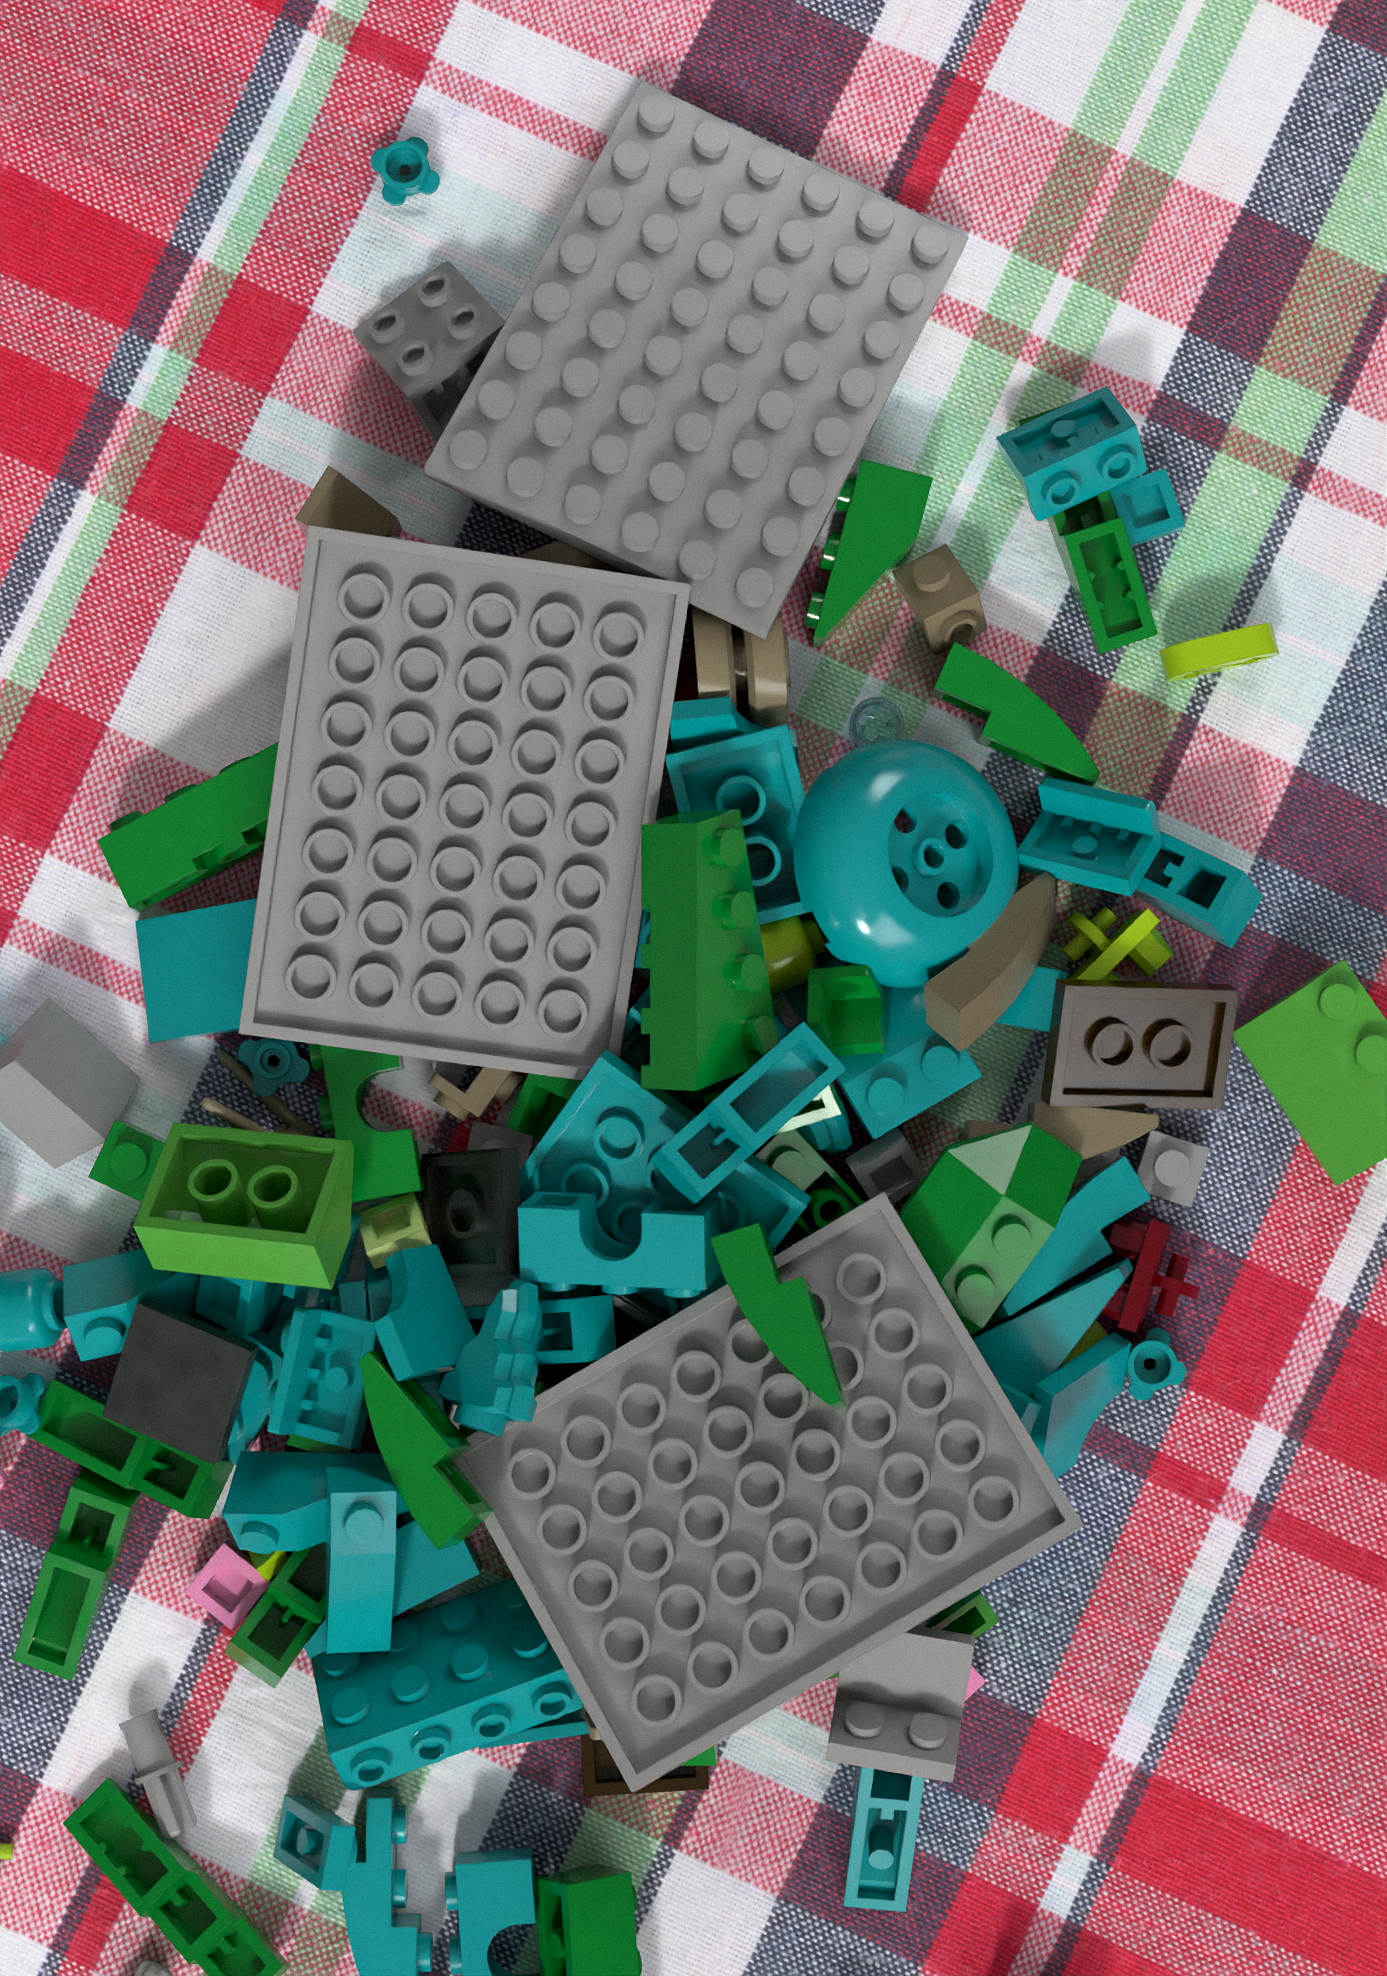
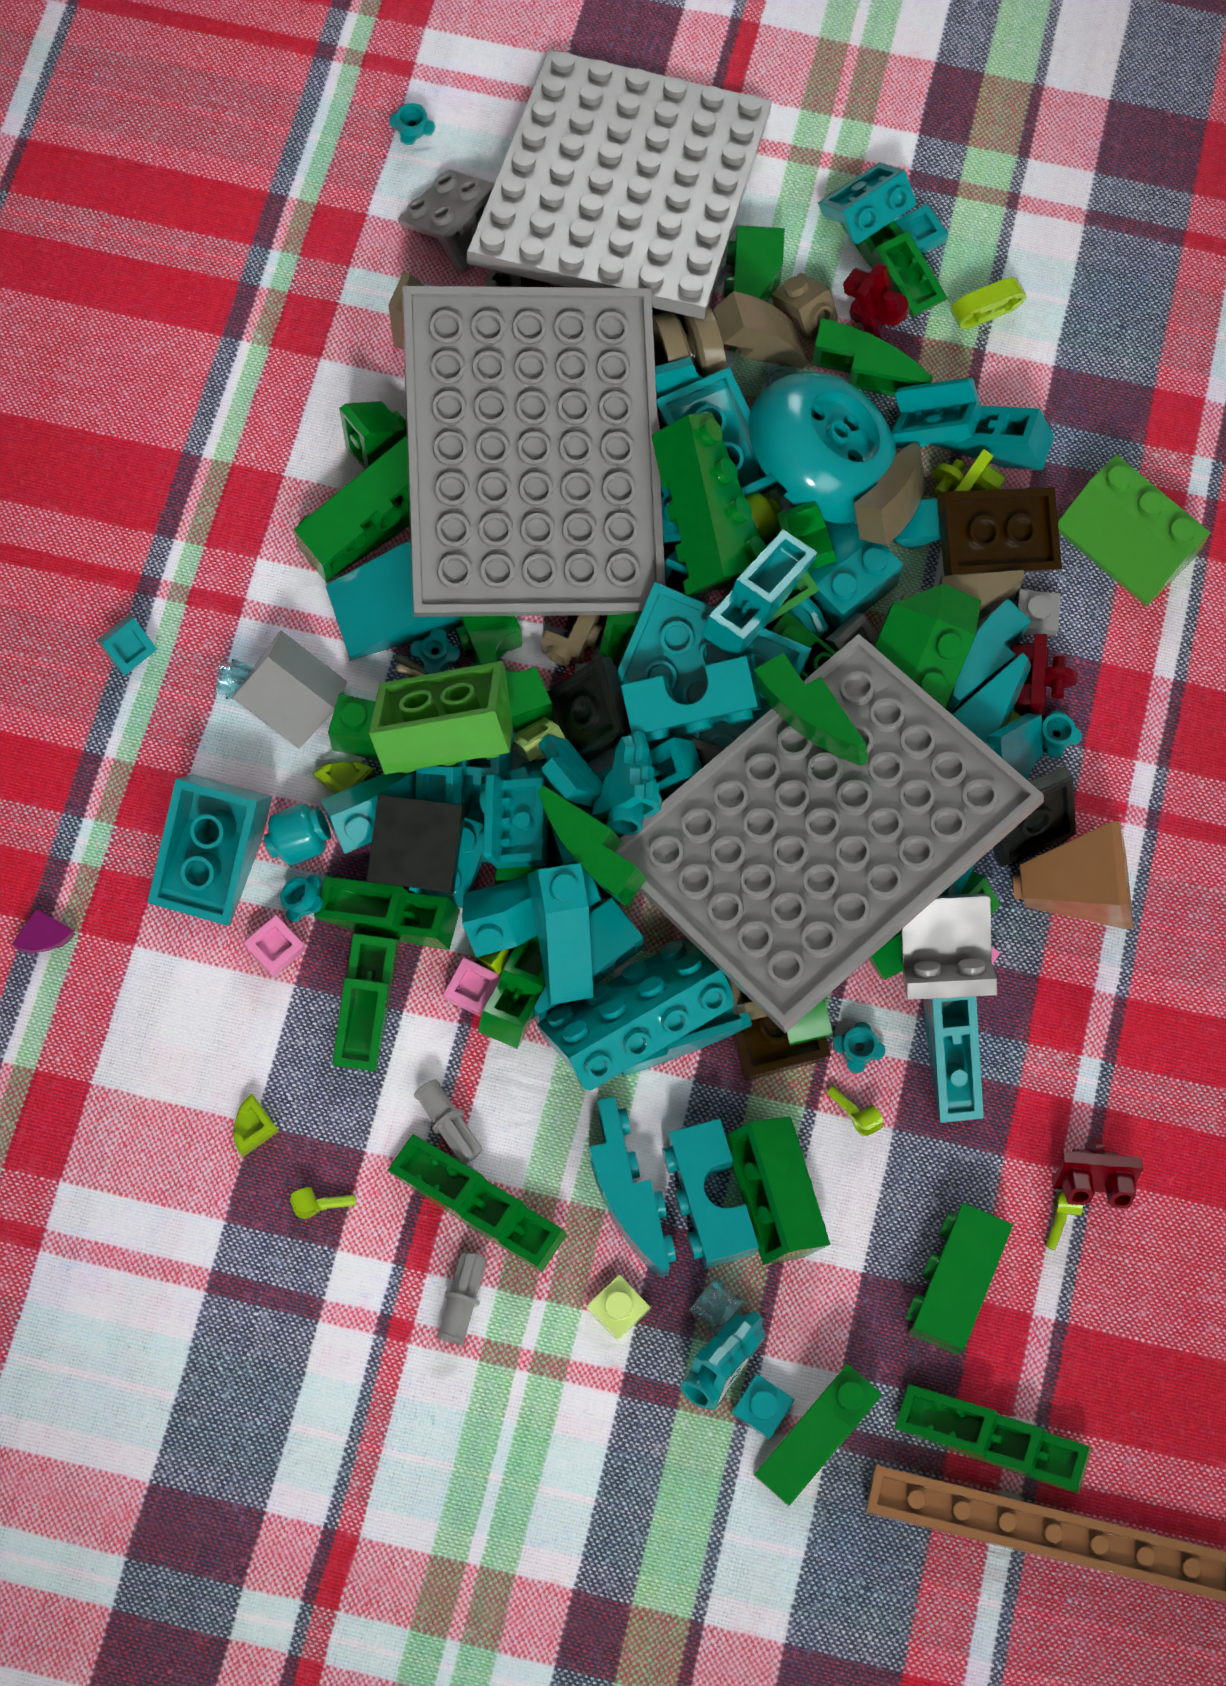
camera: 10 degrees left, 15 degrees down
teal plate [273,1794,357,1891] -> none
none -> lime tile [313,761,374,794]
none -> green slope [339,401,407,469]
none -> dark tan slope [713,291,808,369]
none -> lime hand [827,1086,883,1136]
none -> teal plate [833,1022,885,1073]
none -> dark red hips [843,263,910,338]
none -> pearl dark grey tile [993,766,1076,867]
none -> medium nougat slope [1012,821,1134,929]

